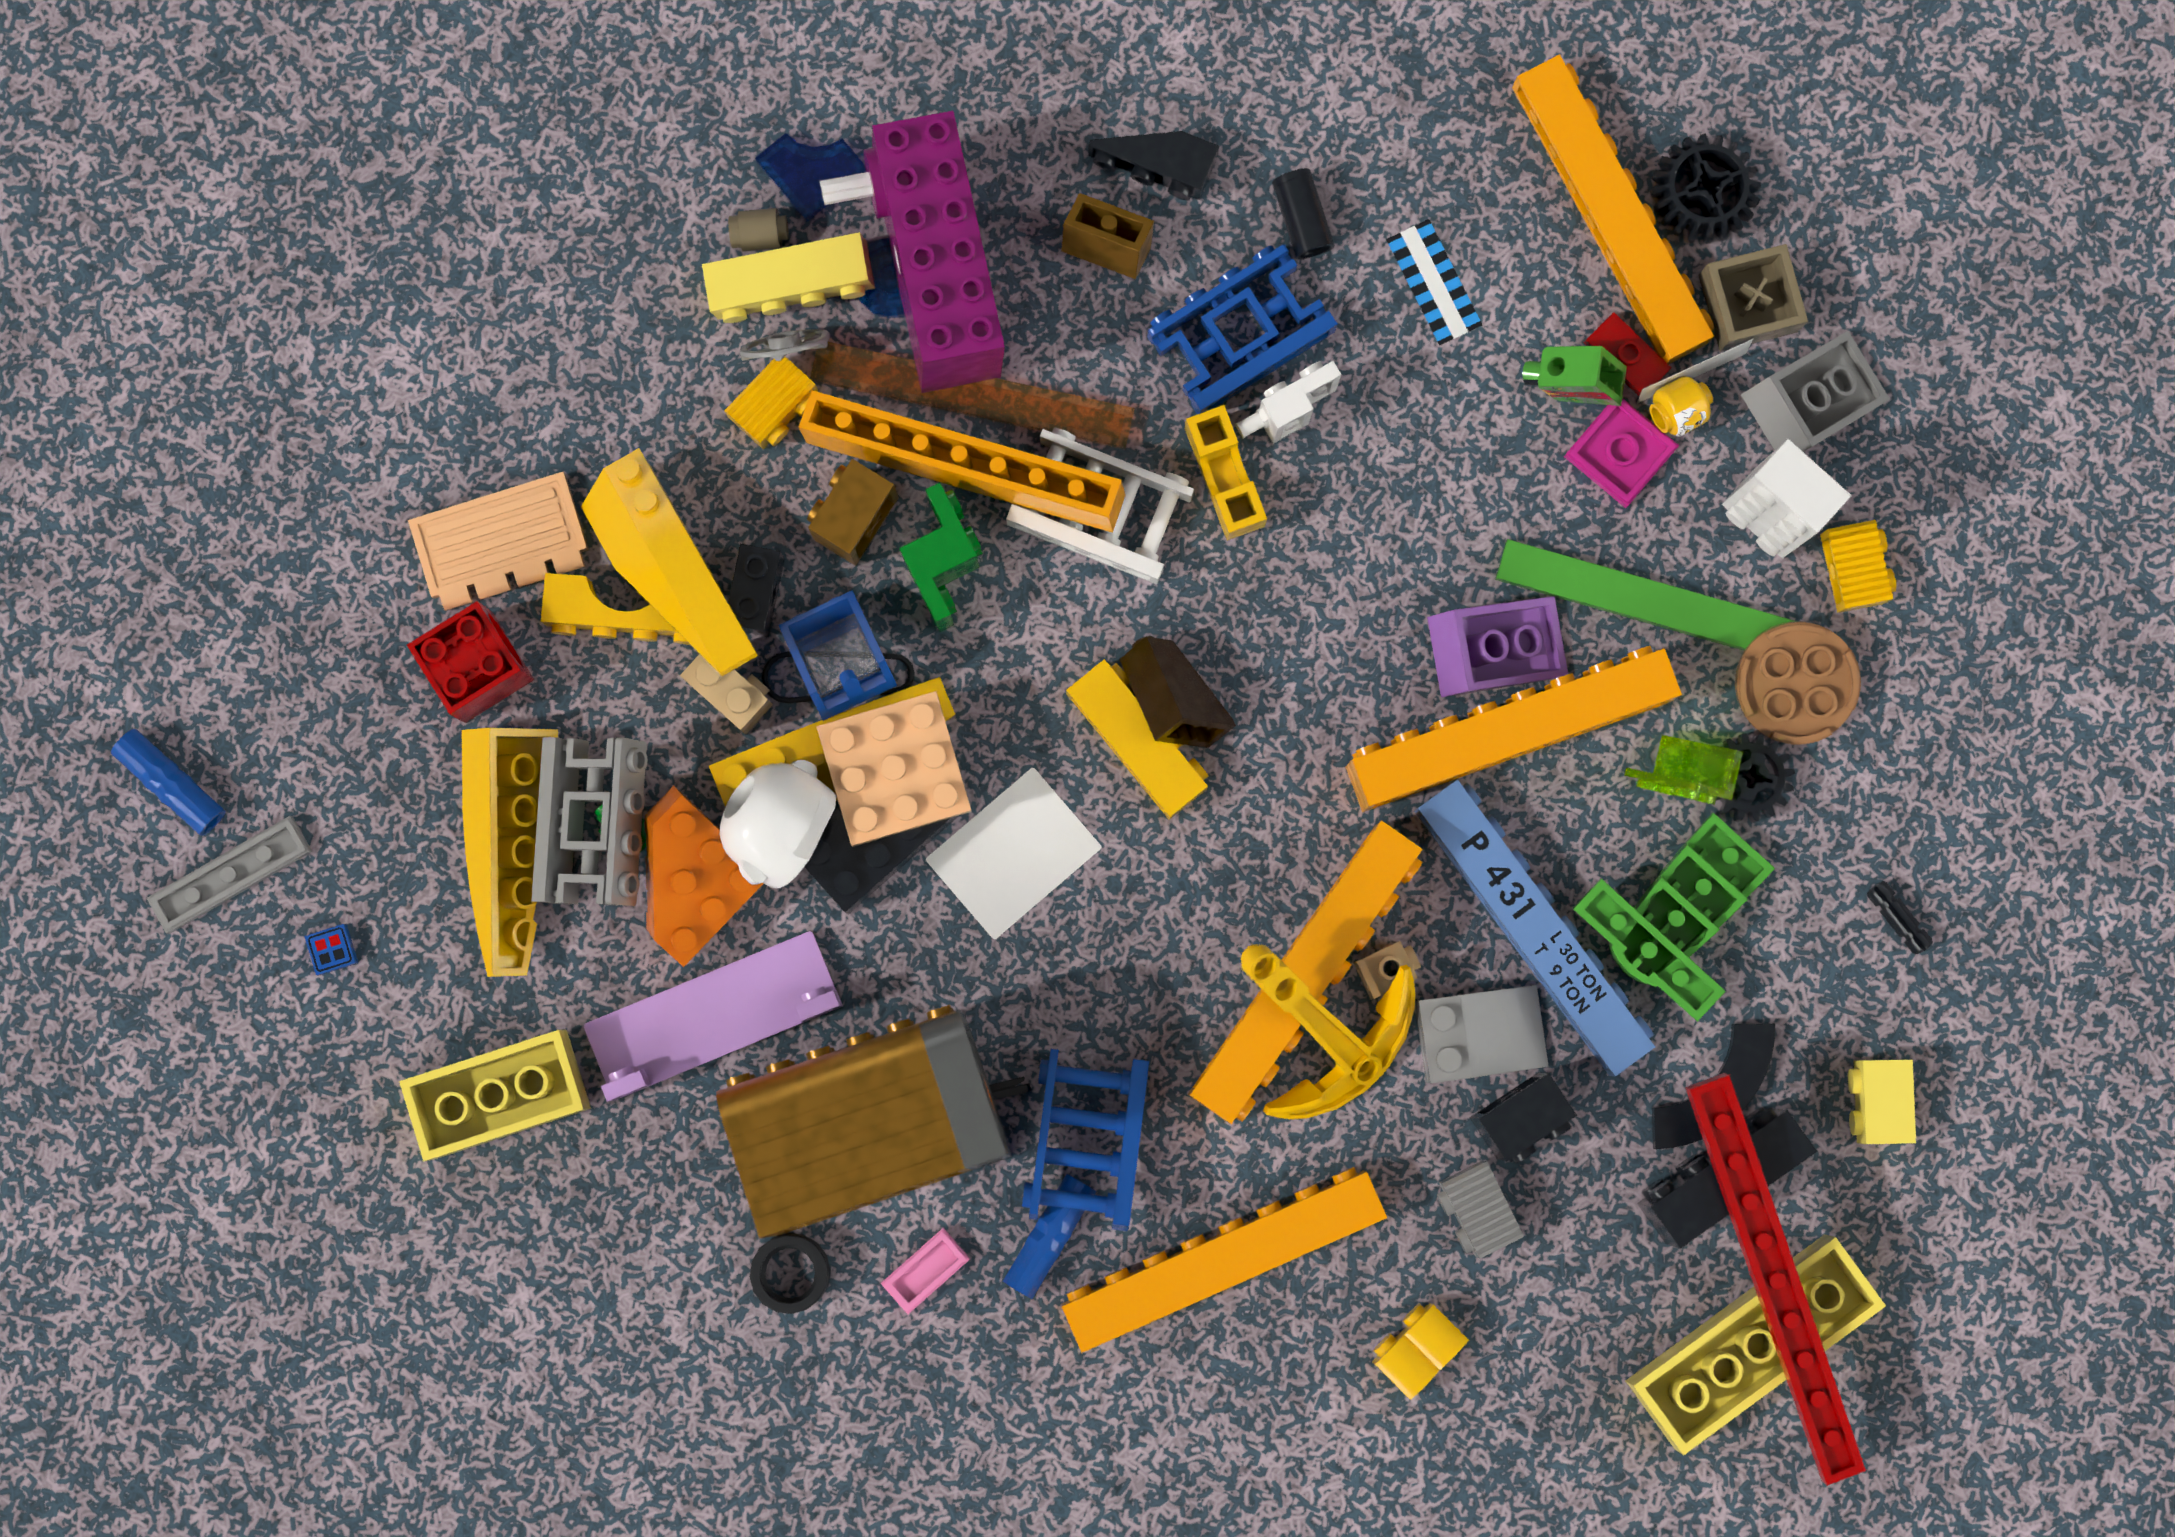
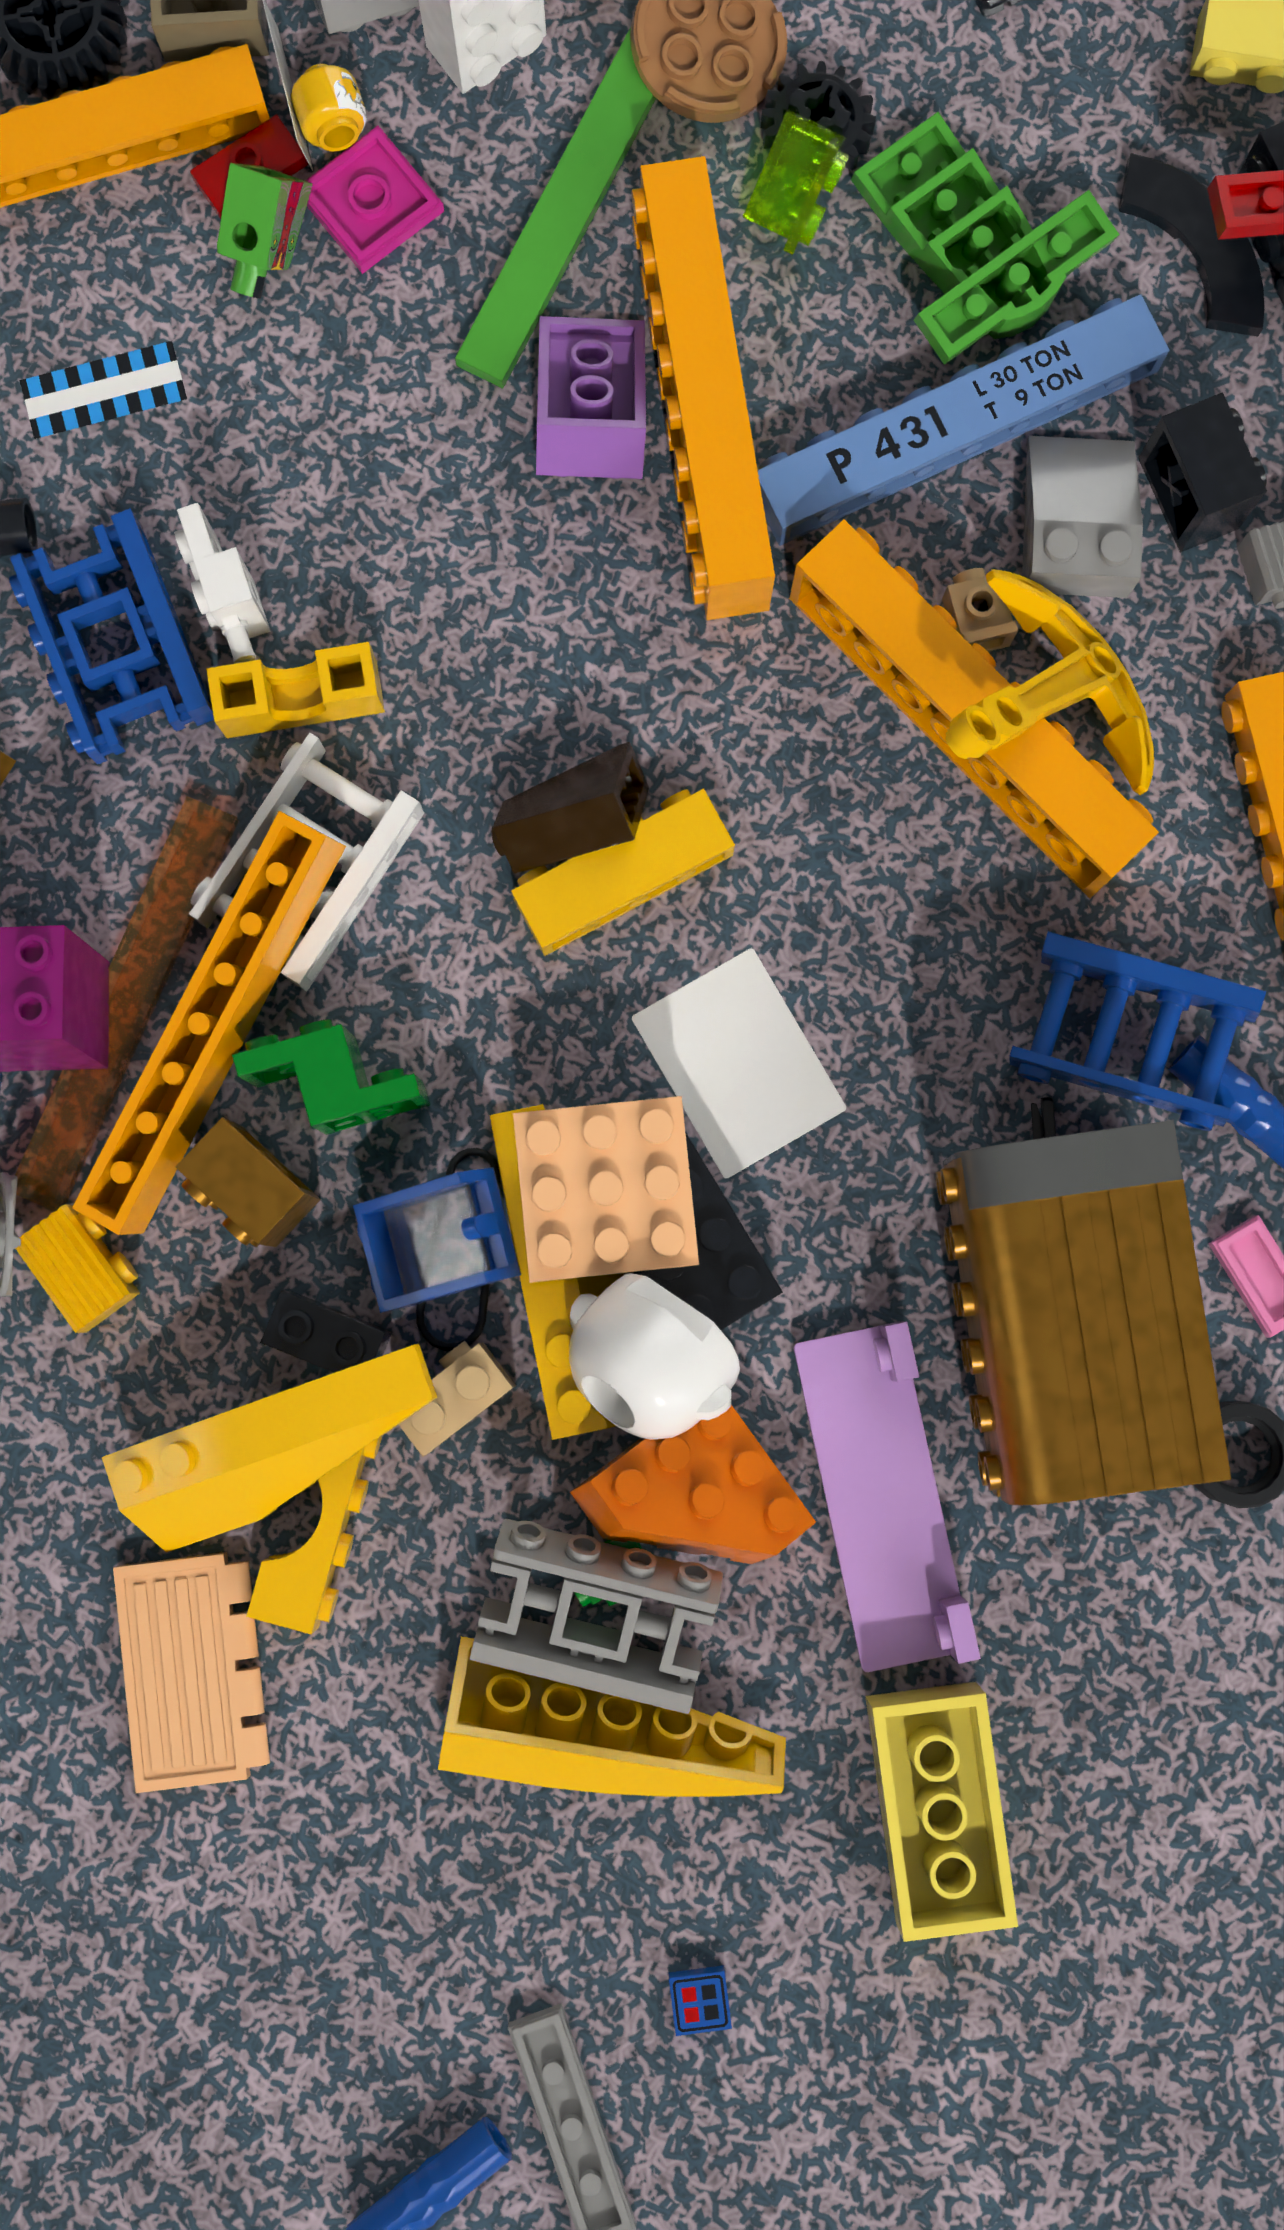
camera: 80 degrees left, 0 degrees up
red brick [407,601,534,723] -> none

